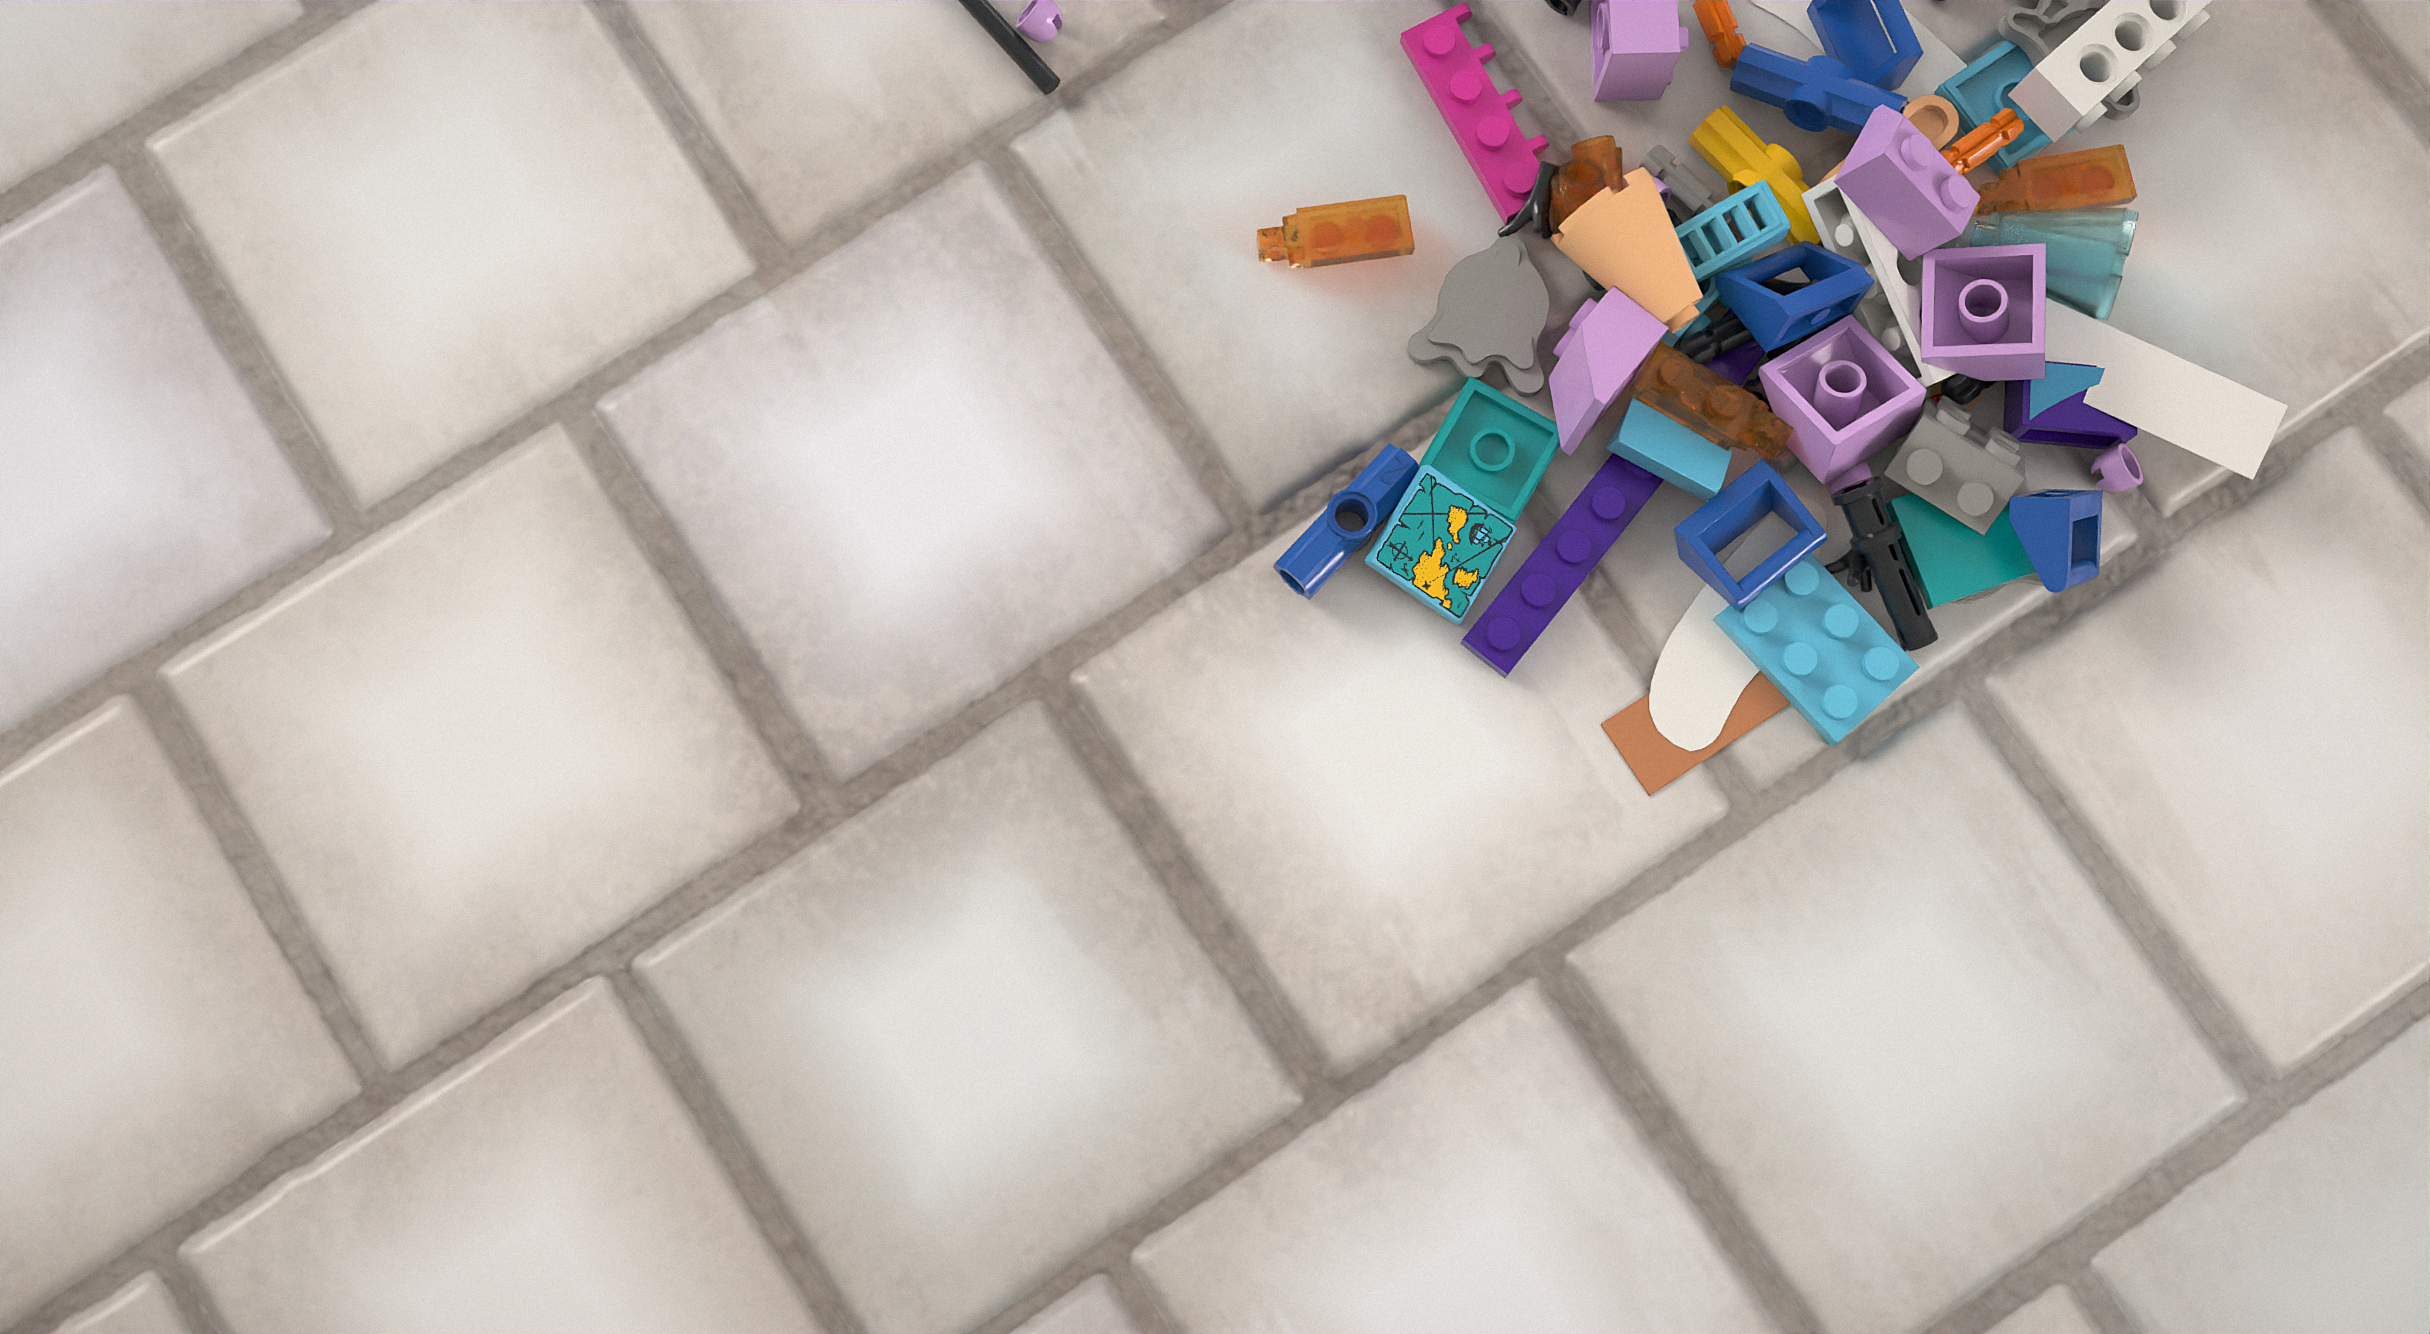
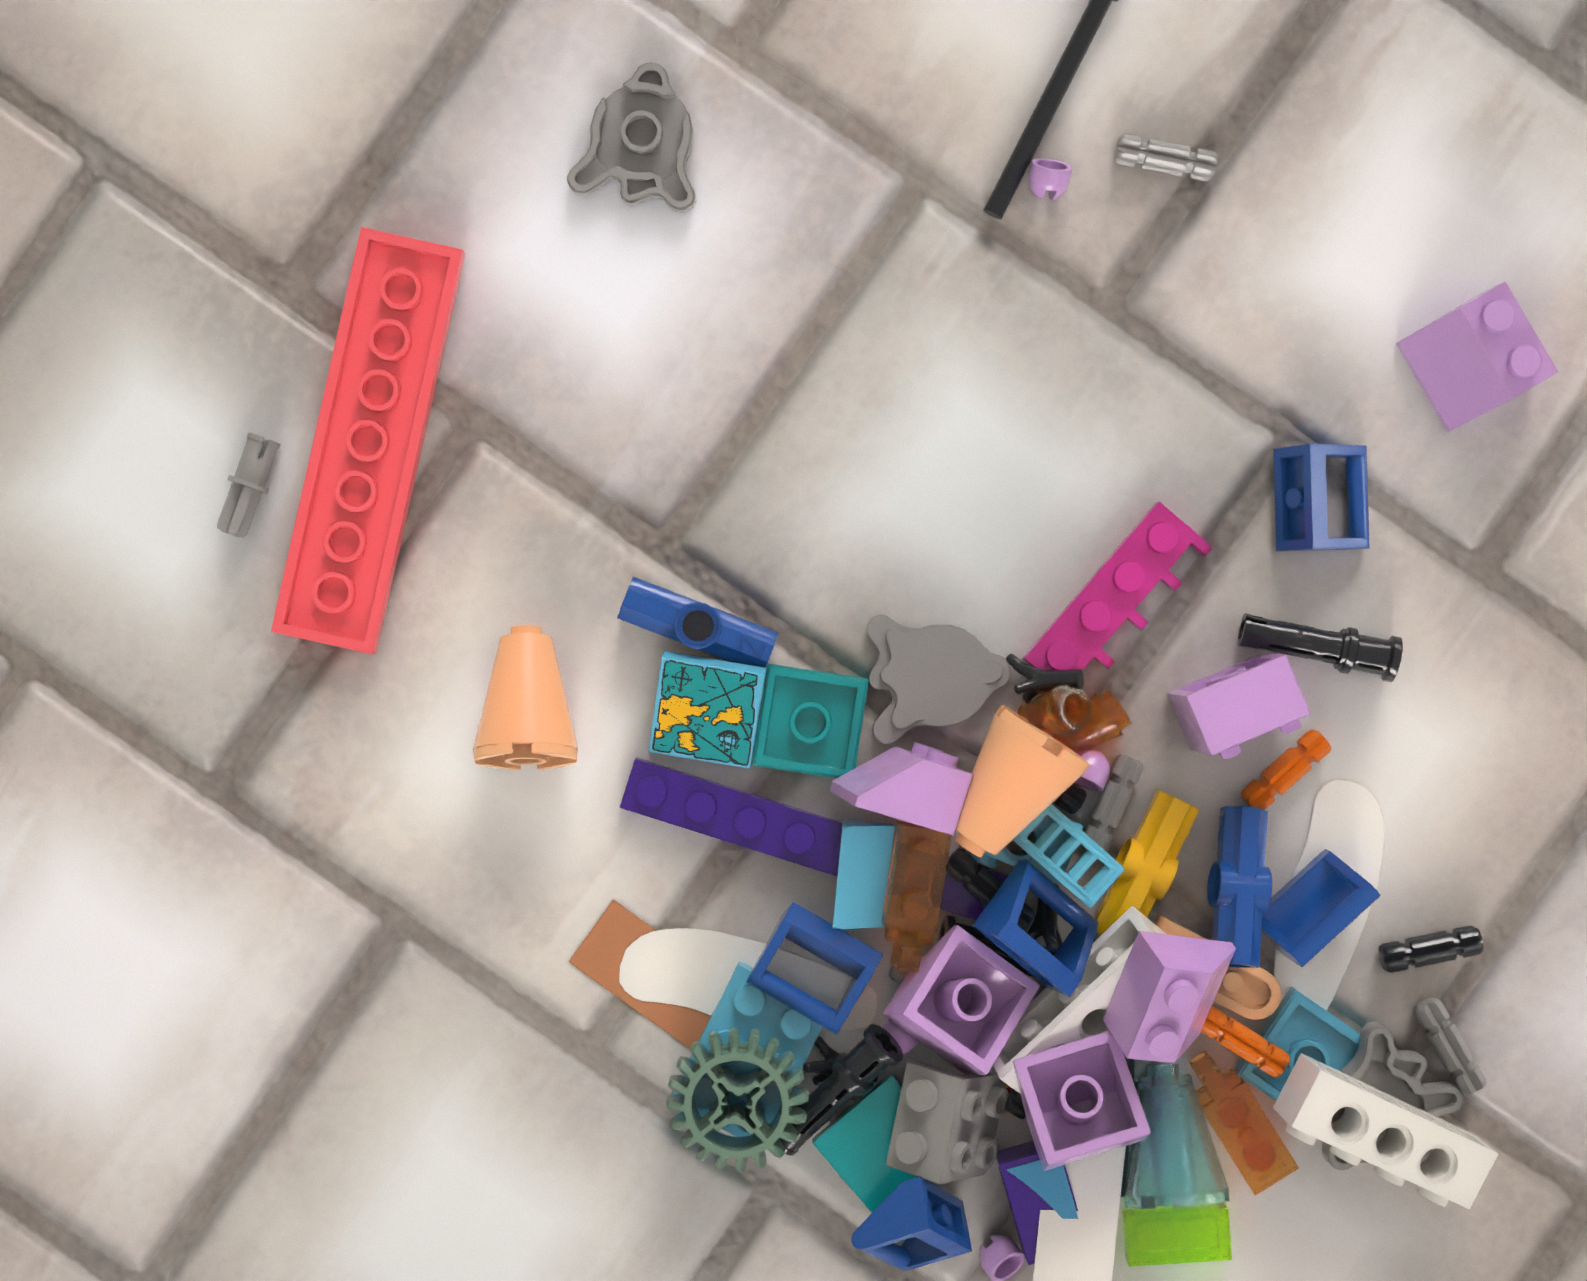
camera: 70 degrees right, 10 degrees up
clear orange hinge [1256,194,1415,269] -> none
none -> light grey axle [217,433,281,538]
none -> coral plate [271,227,466,654]
none -> light nougat cone [473,625,578,770]
none -> light grey tile [567,62,696,213]
none -> sand green gear [666,1027,809,1173]
none -> clear neon green tile [1122,1203,1232,1267]

